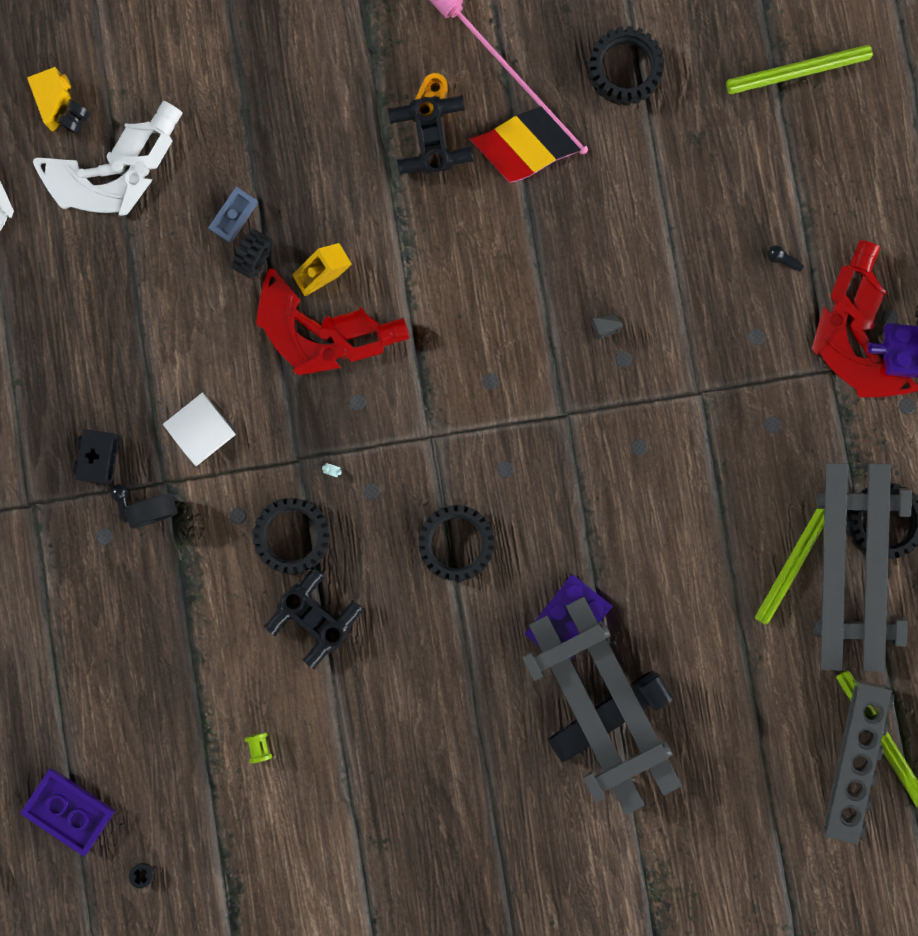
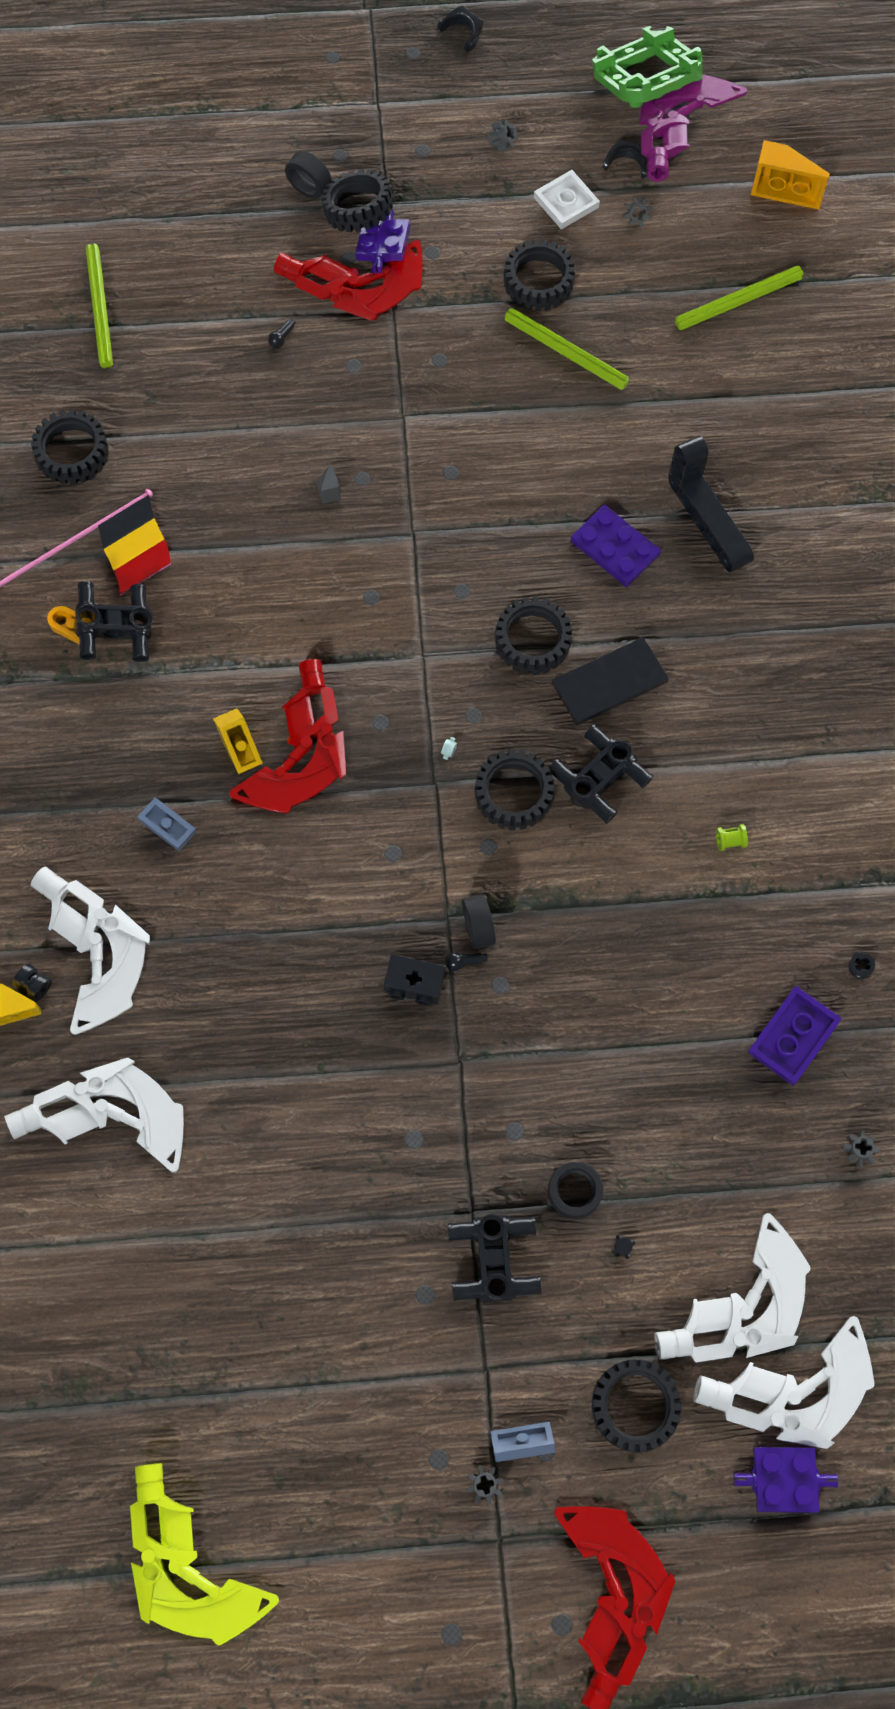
camera: 95 degrees left, 15 degrees down
white slope [163,393,236,466] -> none
black tyre [232,229,273,279] -> none
dark grey fence [522,597,682,815] -> none
dark grey fence [813,463,912,672] -> none
dark grey brick [823,679,894,845] -> none
none -> black tile [552,637,669,726]

